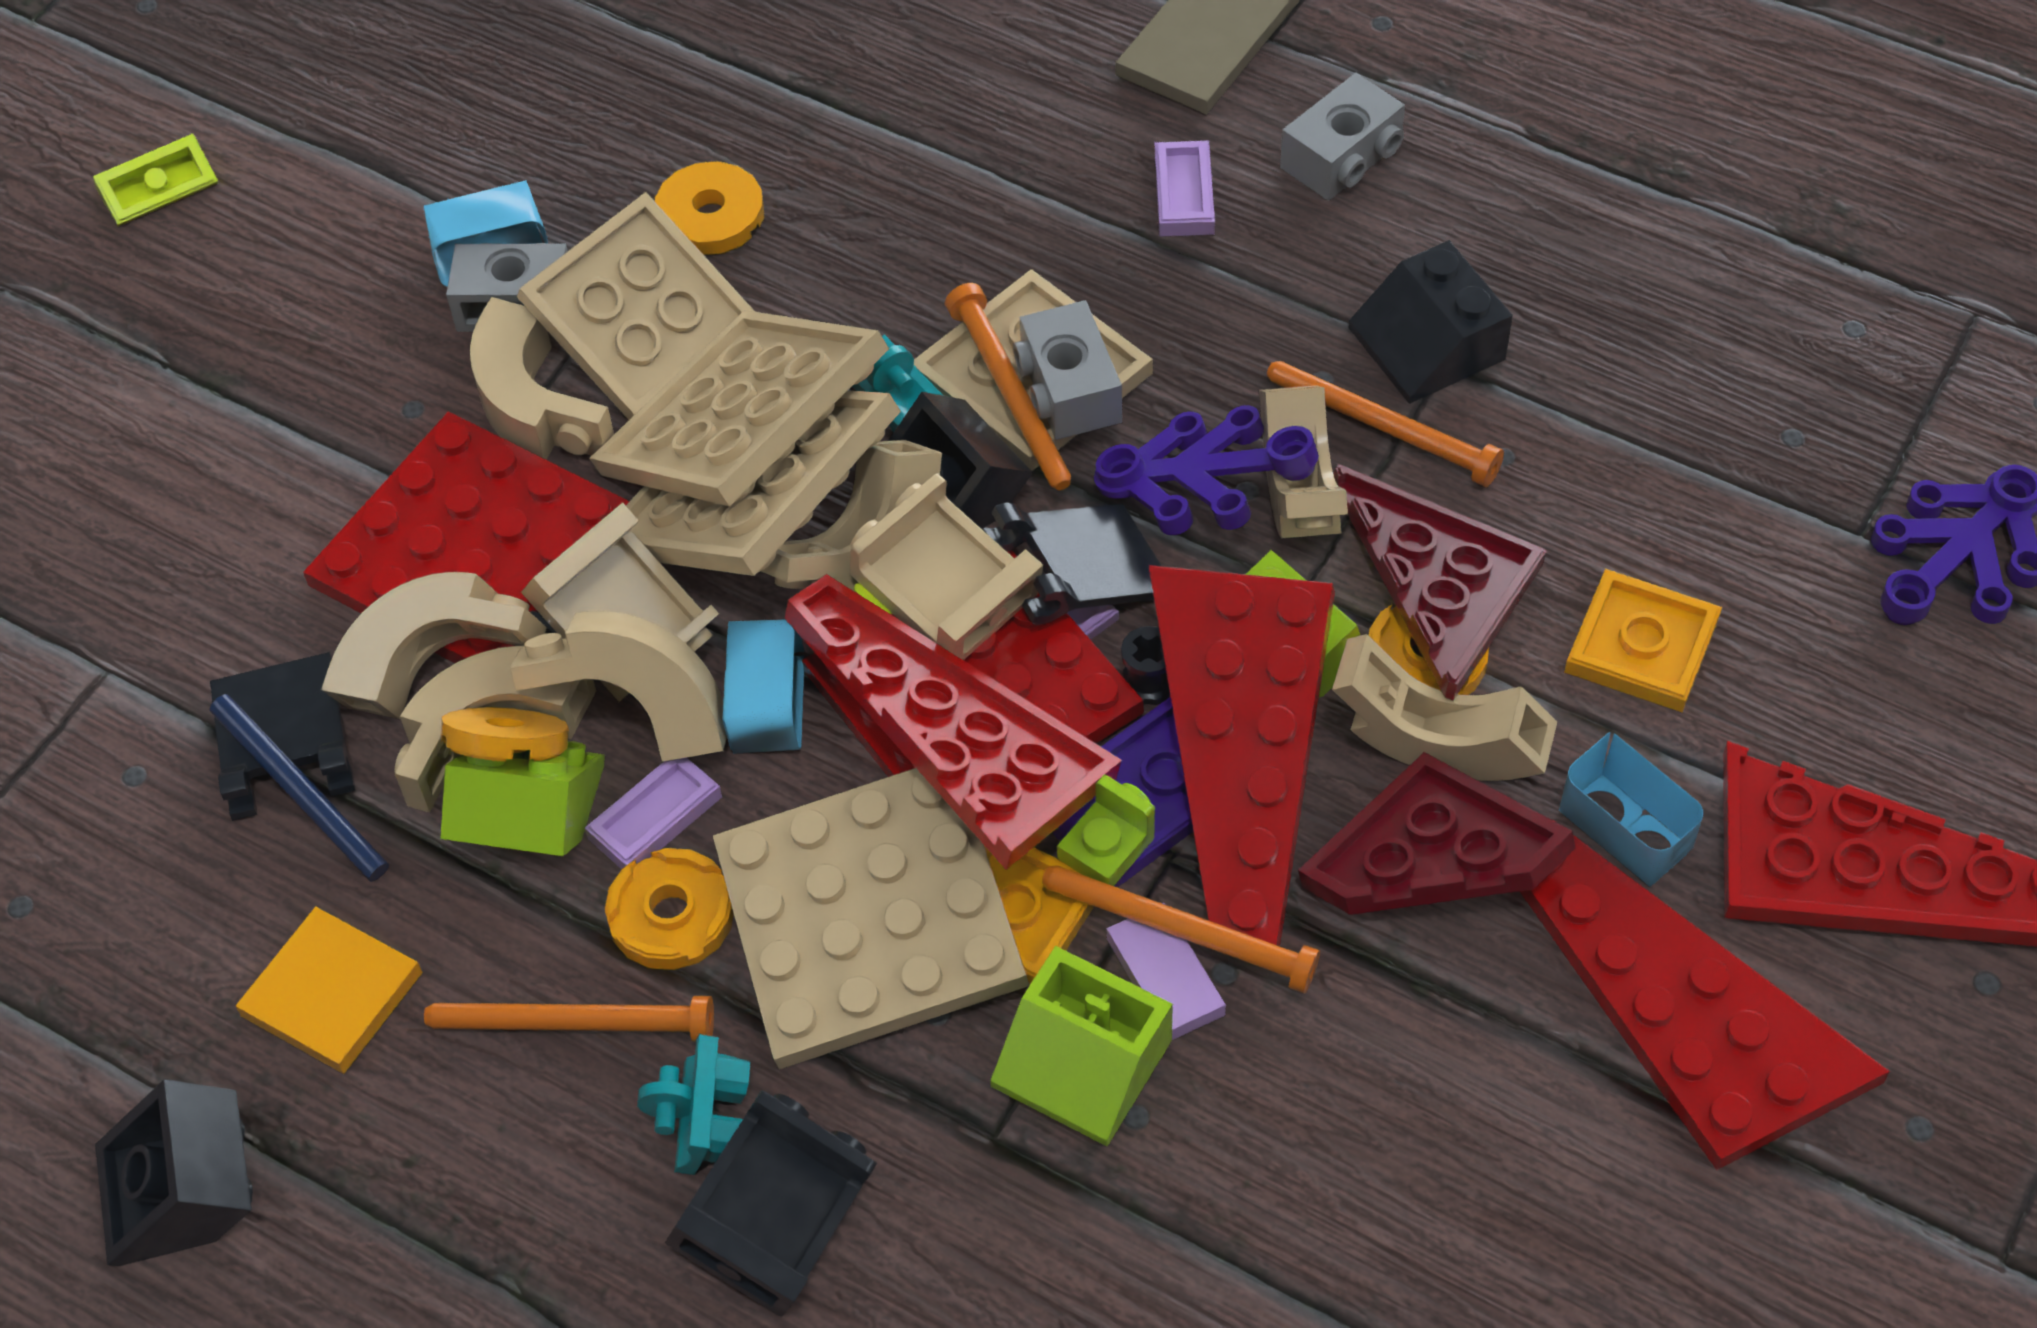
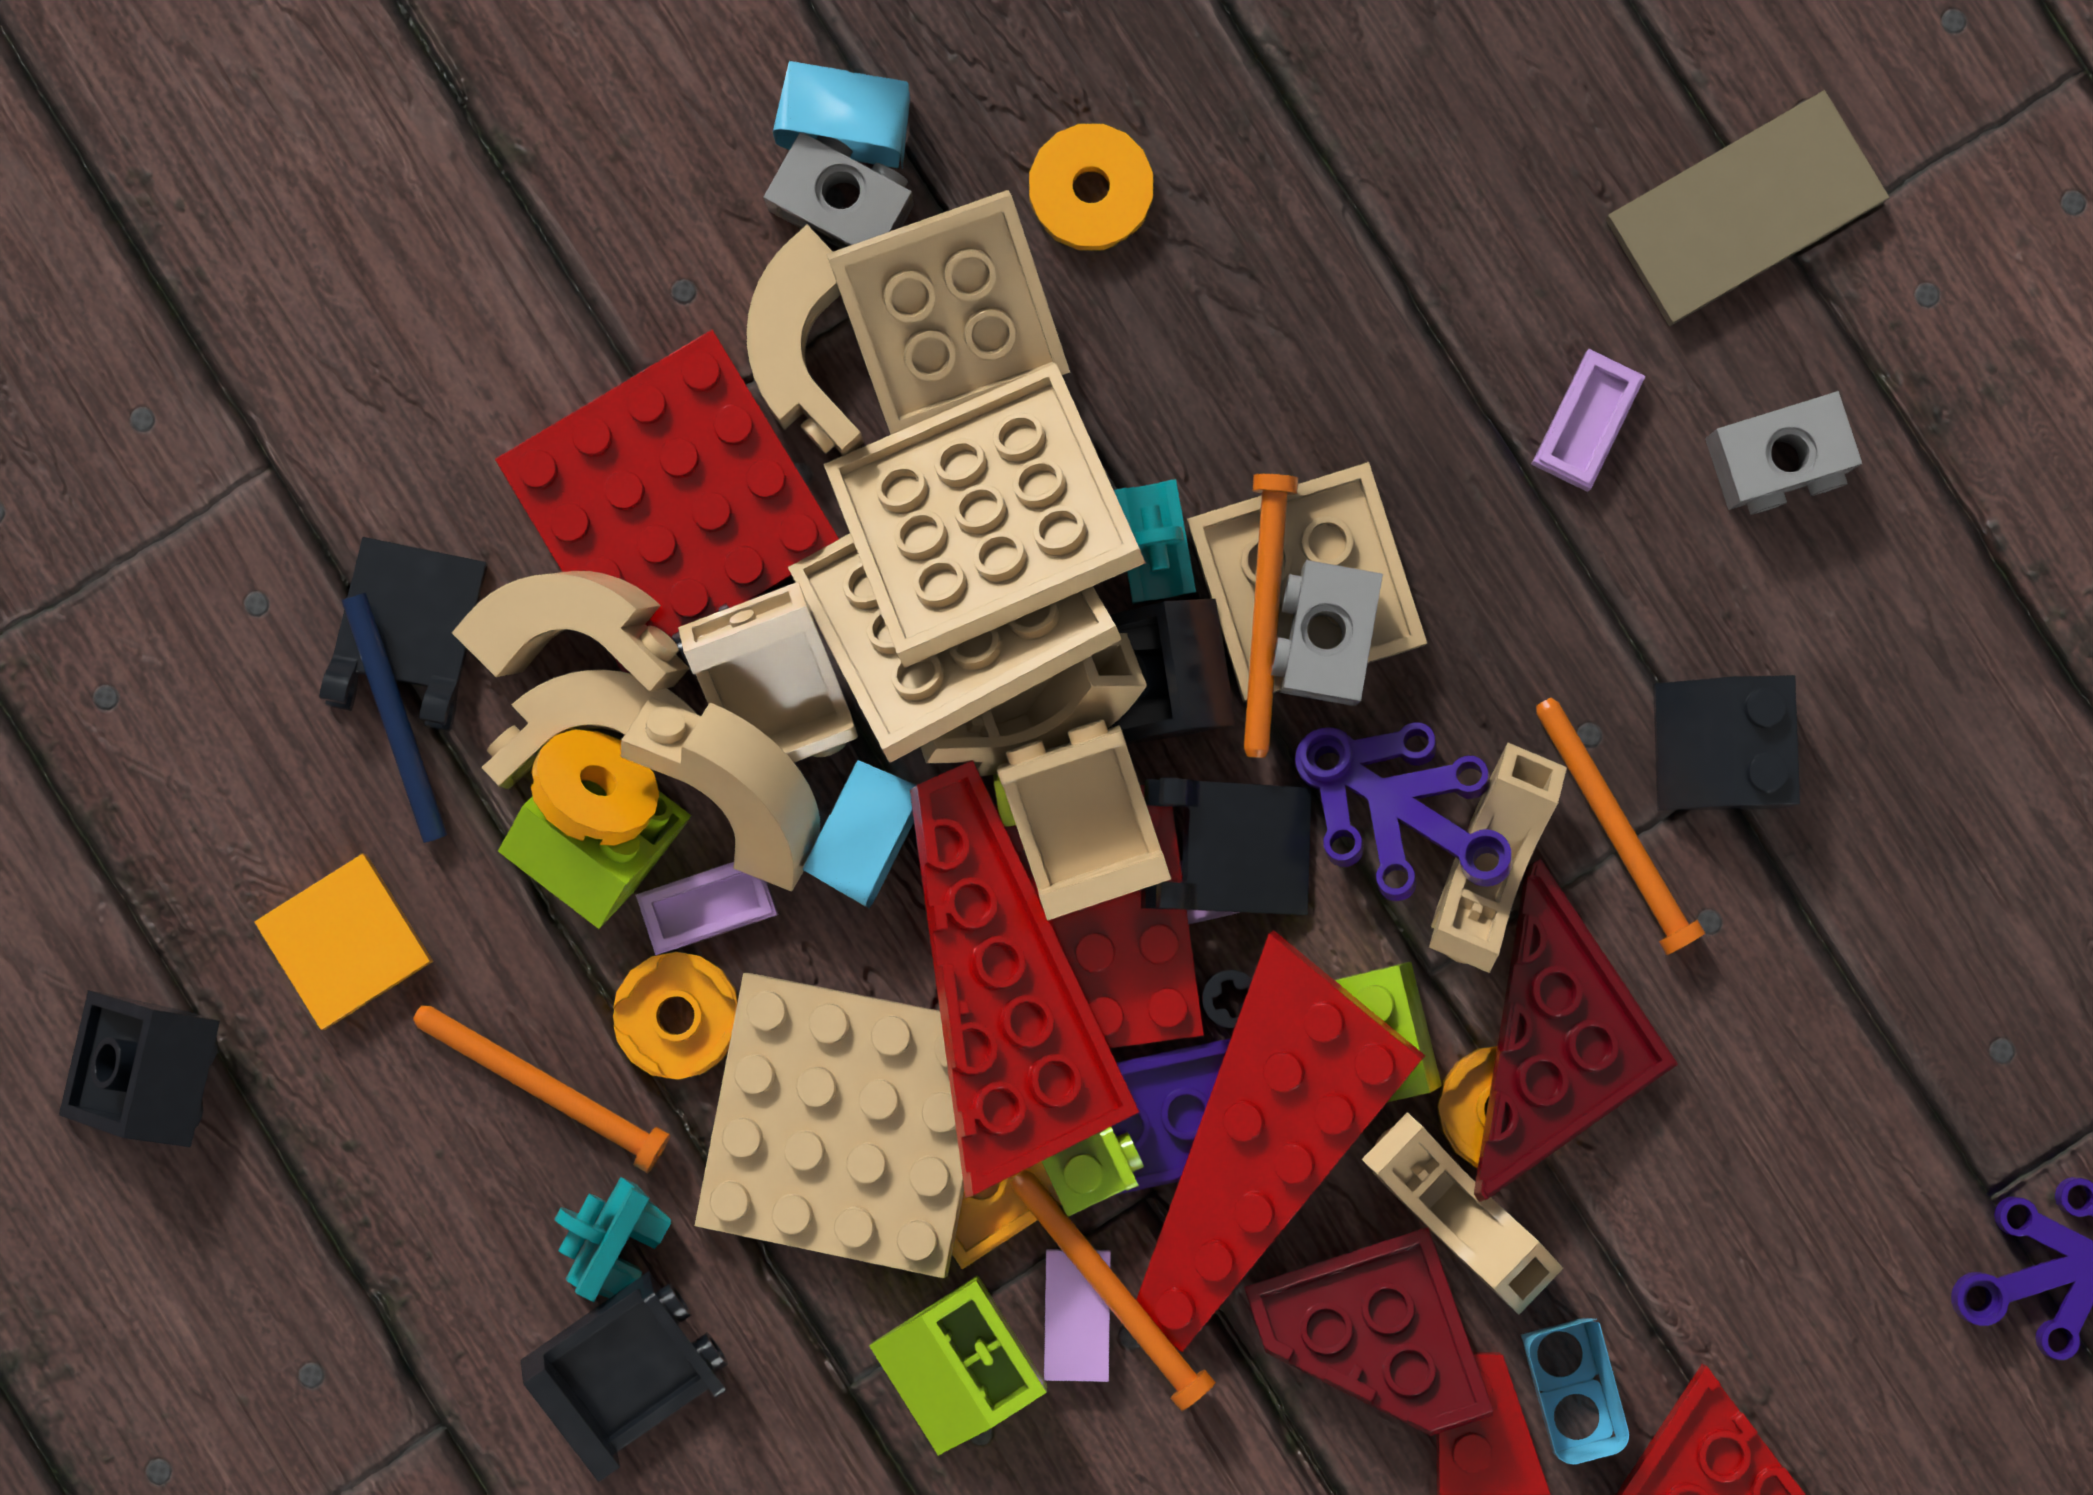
camera: 25 degrees right, 30 degrees up
light orange tile [1564,569,1722,713] -> none

